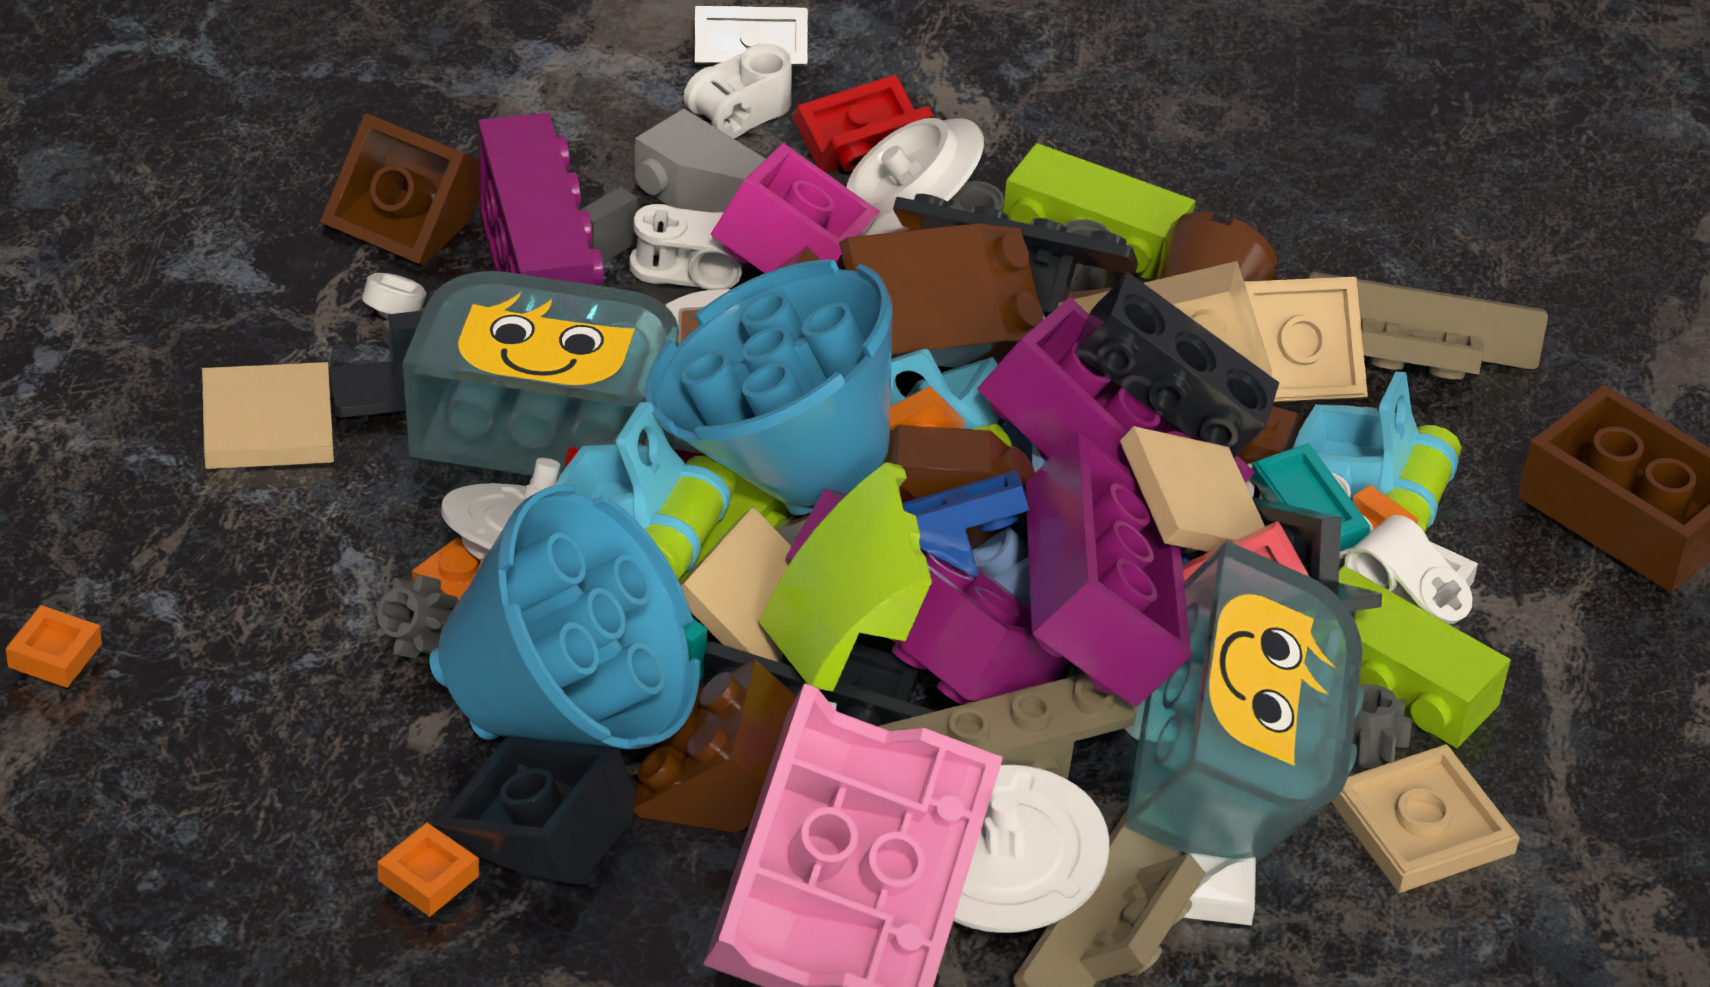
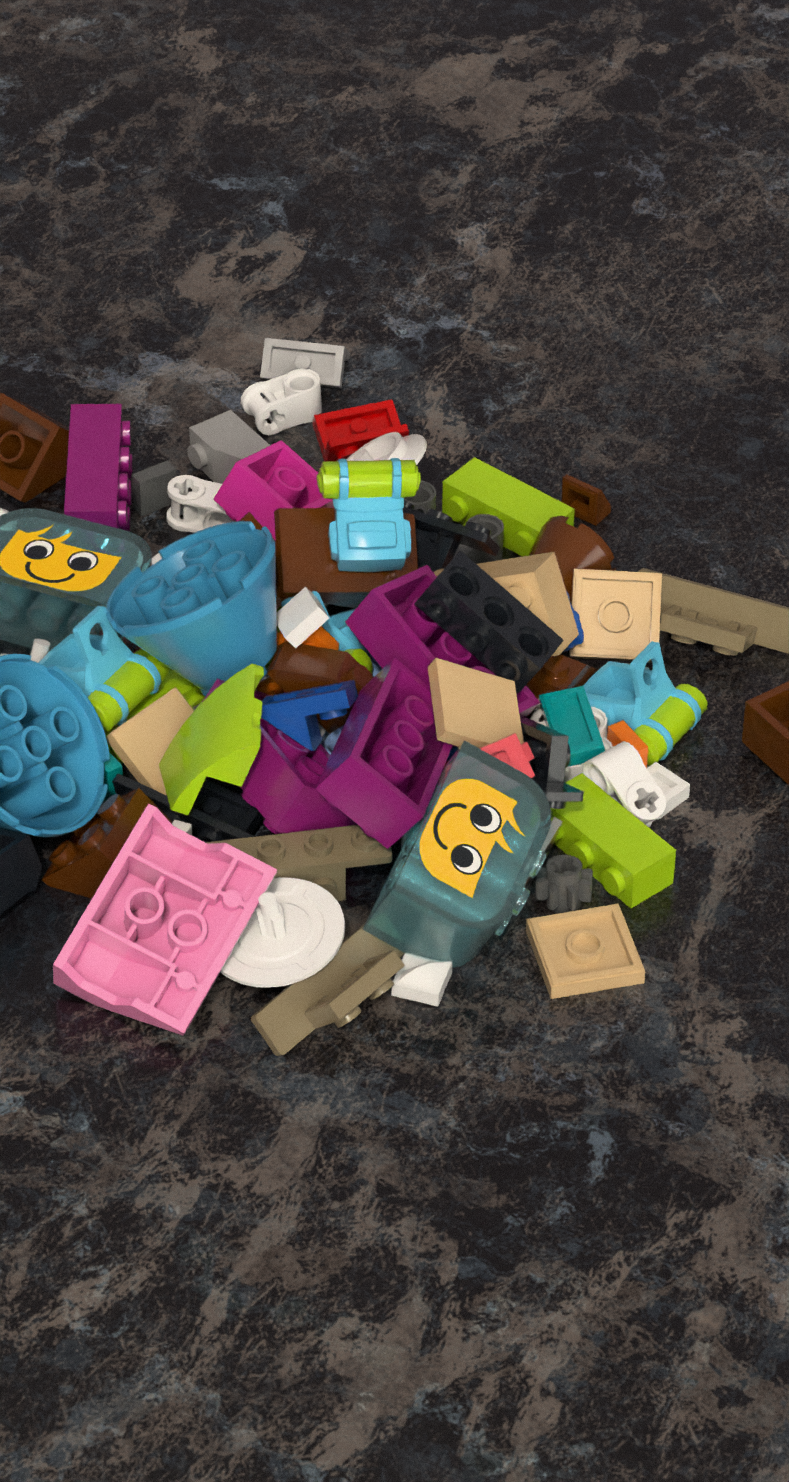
camera: 15 degrees right, 0 degrees up
none -> white tile [277,587,329,648]
none -> medium azure piece [316,458,421,572]
none -> reddish brown slope [561,474,611,526]

